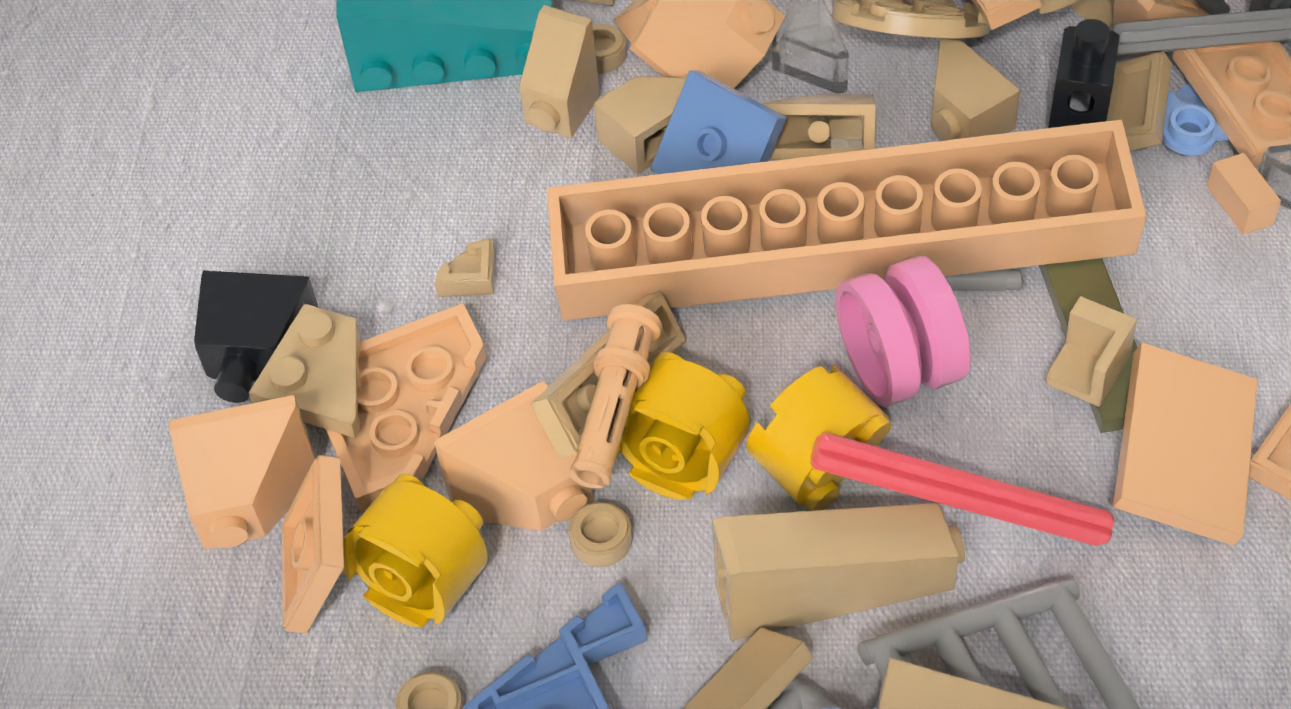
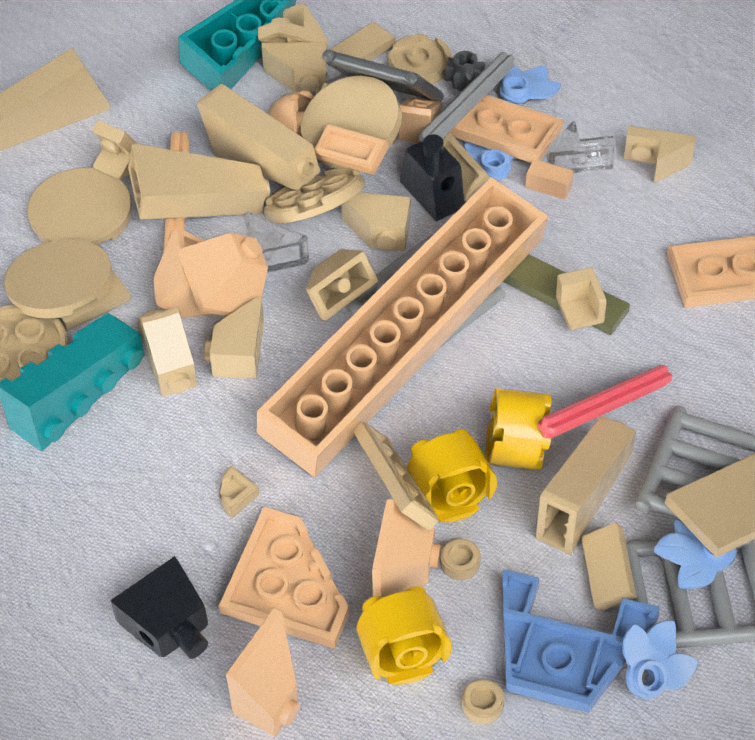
camera: 50 degrees left, 0 degrees up
tan wing [249,304,360,438] -> none
light nougat plate [282,455,344,633] -> none
light nougat pin [569,304,662,489] -> none
medium blue plate [650,70,787,174] -> none
bright pink wheel [835,255,971,408] -> none
light nougat tile [1113,342,1258,546] -> none

